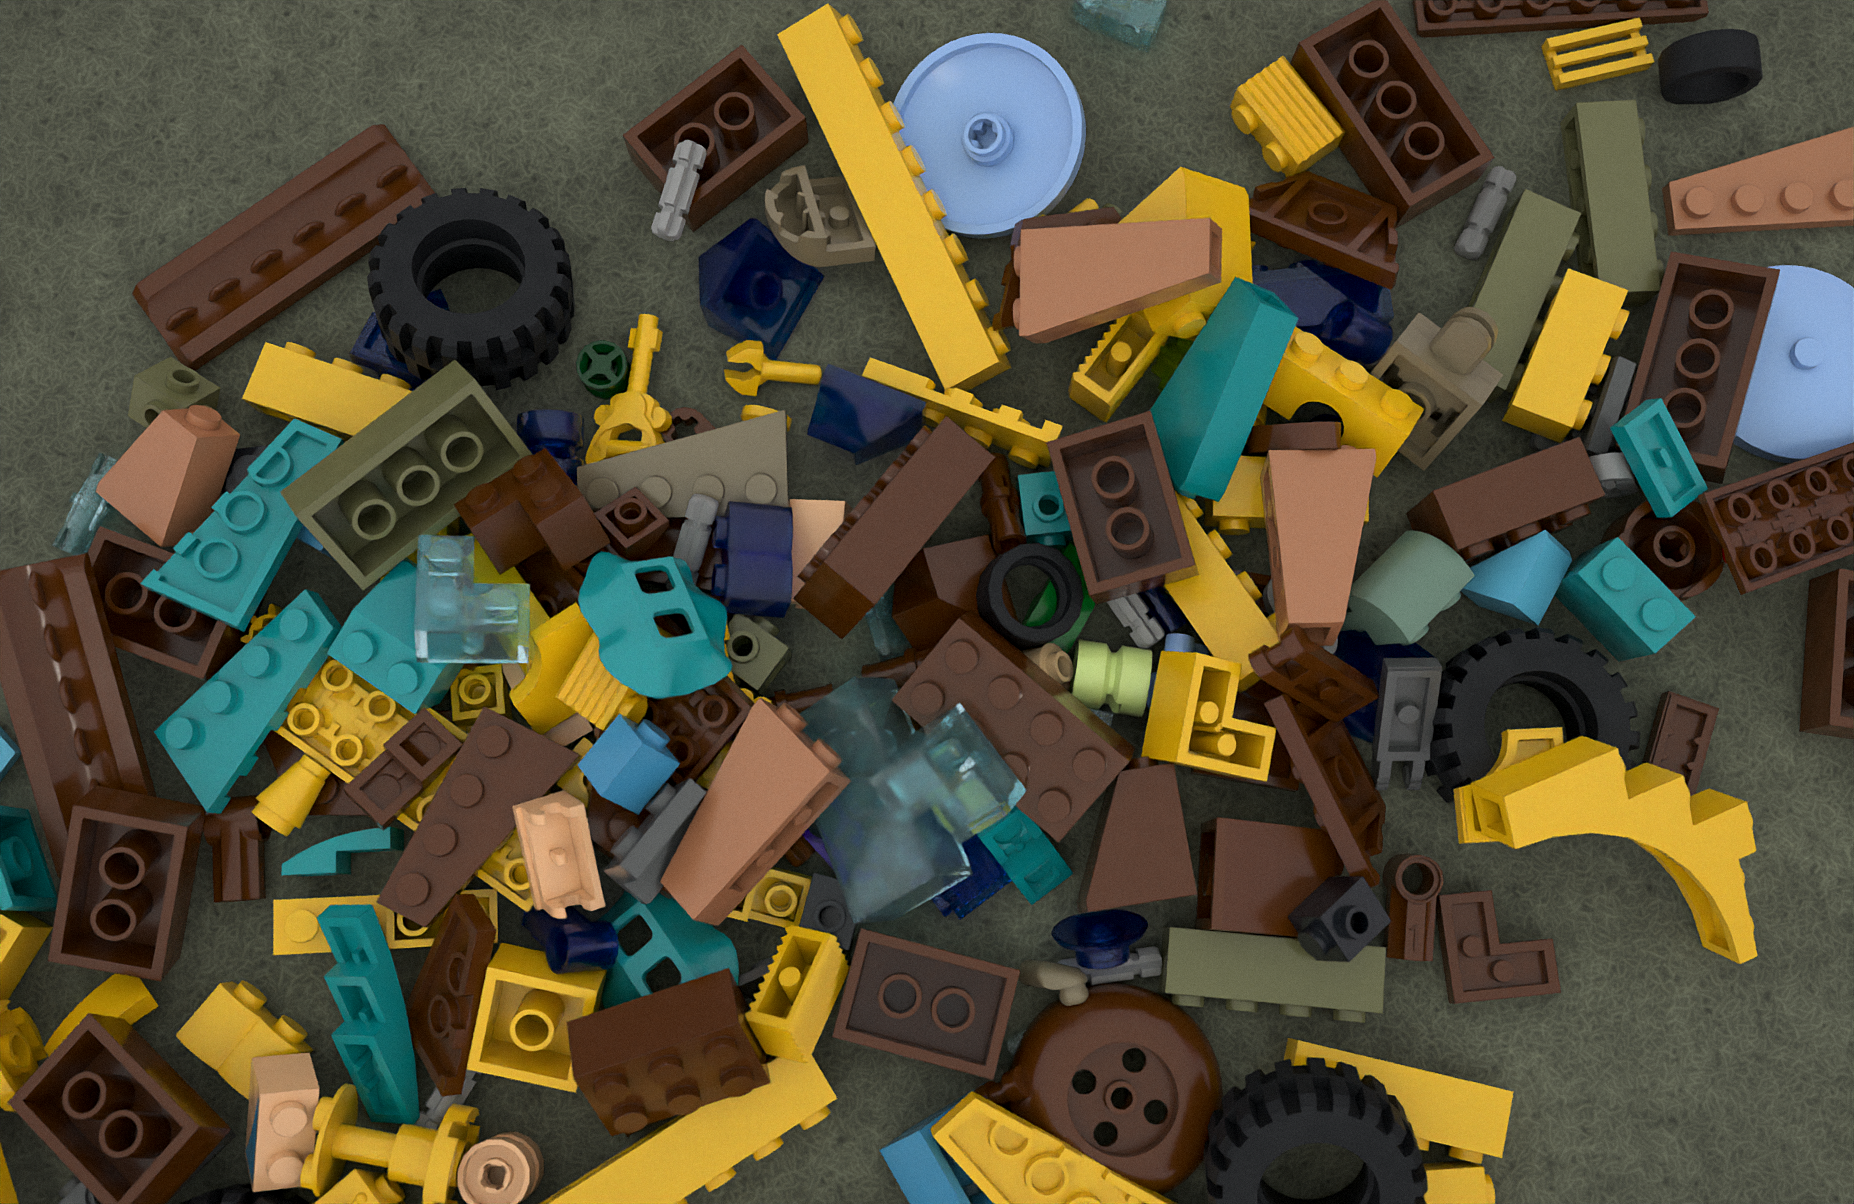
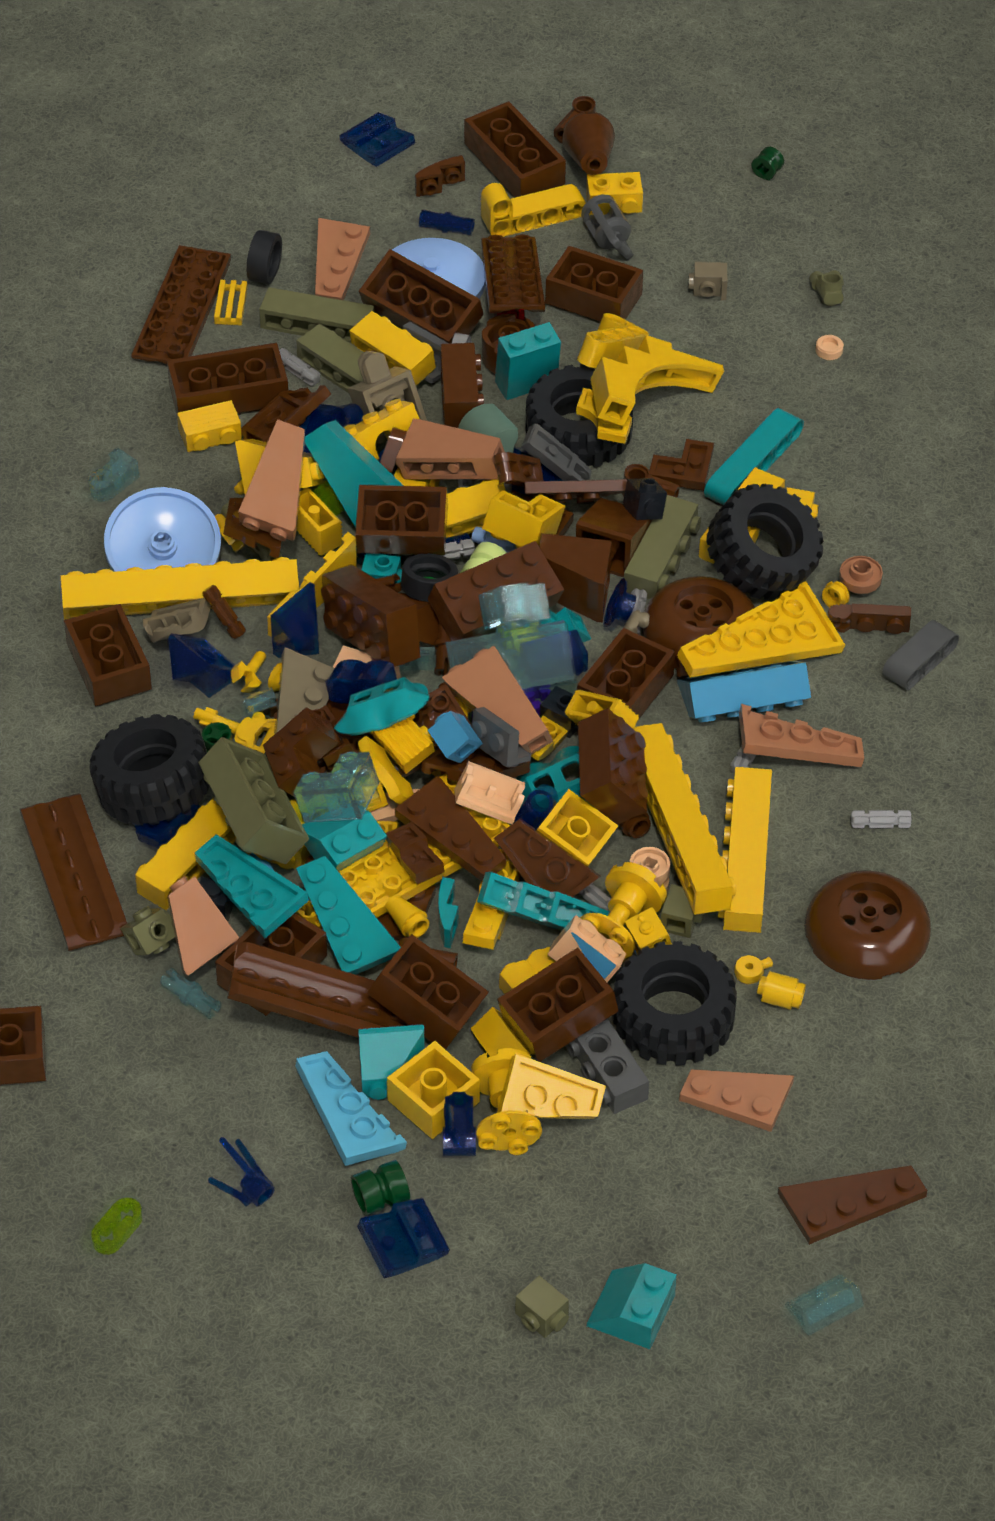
camera: 70 degrees left, 30 degrees down
light grey axle [651,140,707,242] -> none
light grey axle [665,494,719,591] -> none
medium azure slope [1460,530,1572,626] -> none
teal plate [1610,398,1708,518] -> none
none -> reddish brown axle [202,585,246,639]
none -> clear light blue slope [242,687,277,715]
none -> yellow beam [577,313,649,369]
none -> teal beam [704,408,804,505]

